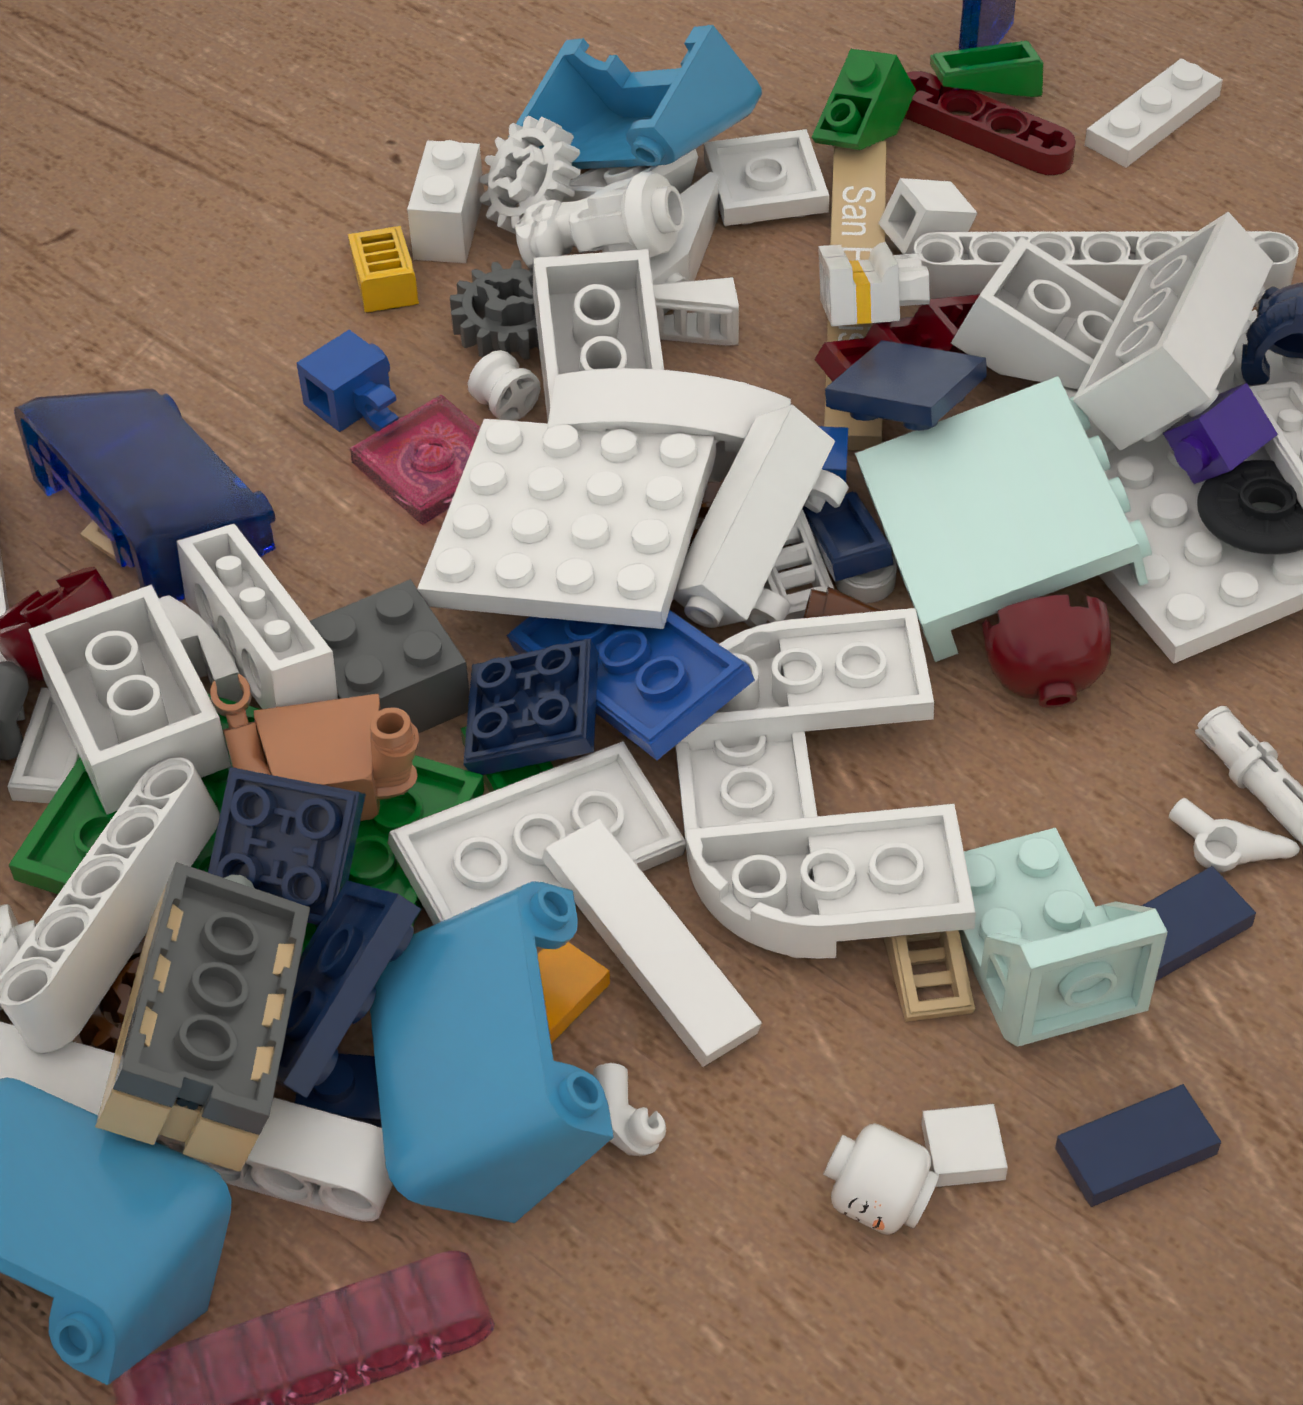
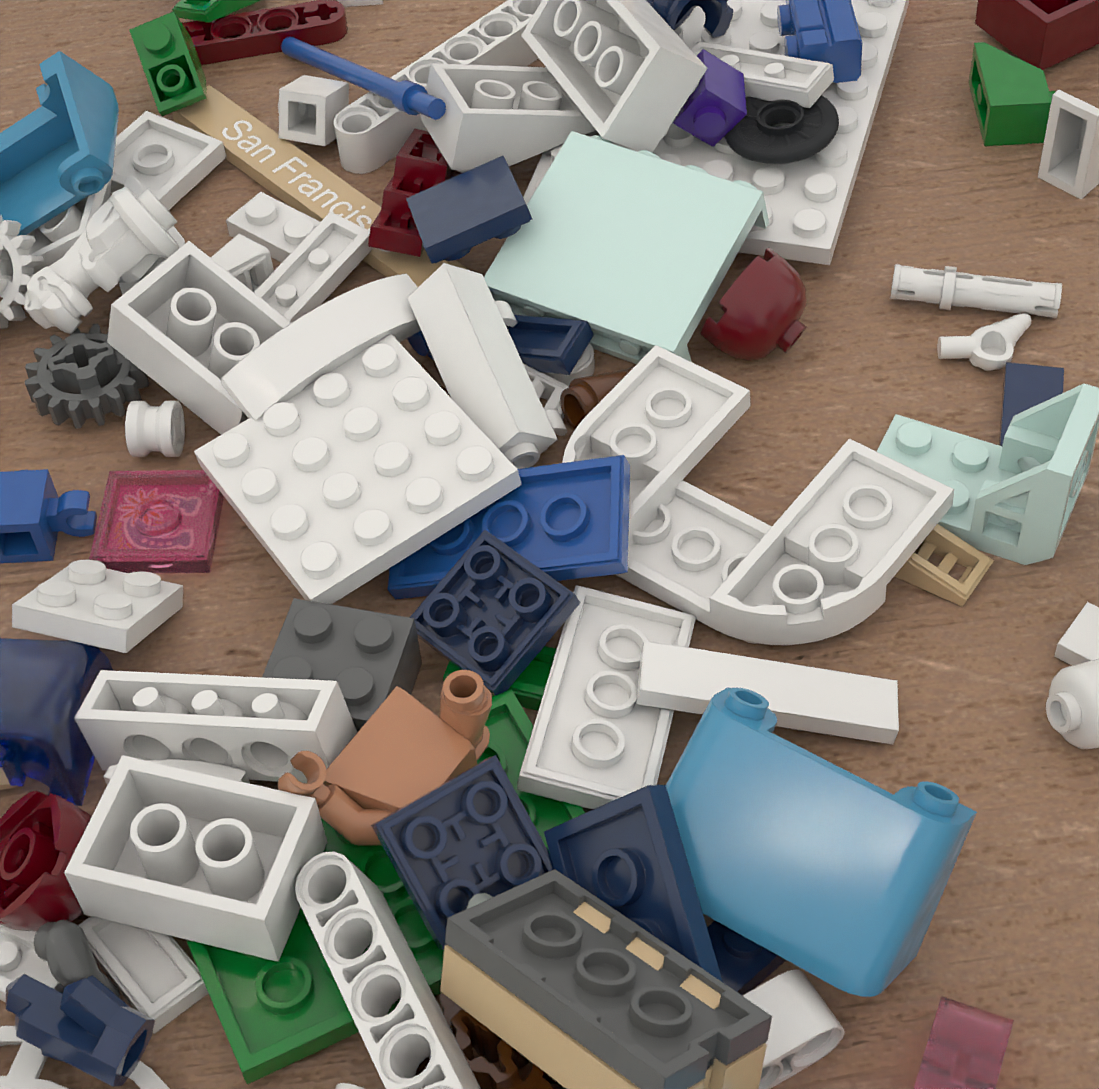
camera: 45 degrees left, 0 degrees up
white hips [818,242,930,327] -> none
none -> white plate [12,560,183,653]
none -> white plate [226,192,320,263]
none -> white plate [254,211,373,322]
none -> blue bar [281,37,446,120]

